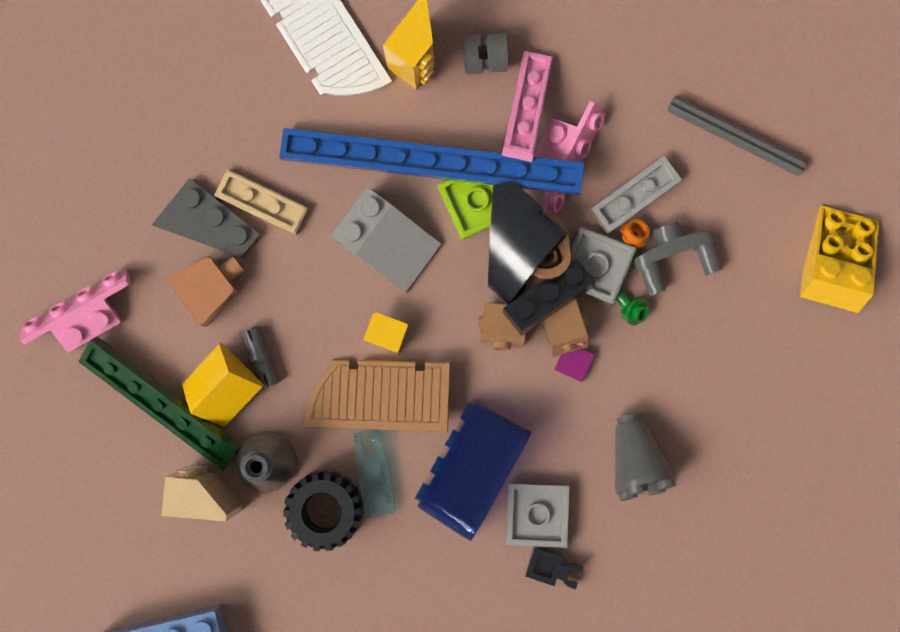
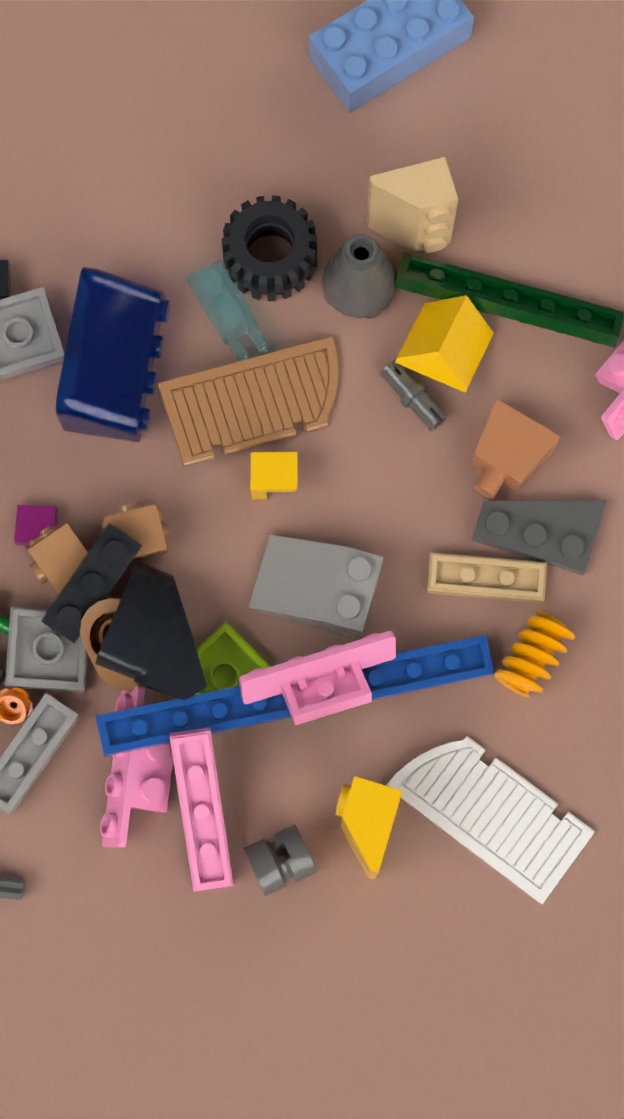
camera: 160 degrees right, 10 degrees down
none -> bright pink bracket [239,631,396,725]
none -> light orange piece [494,610,576,699]

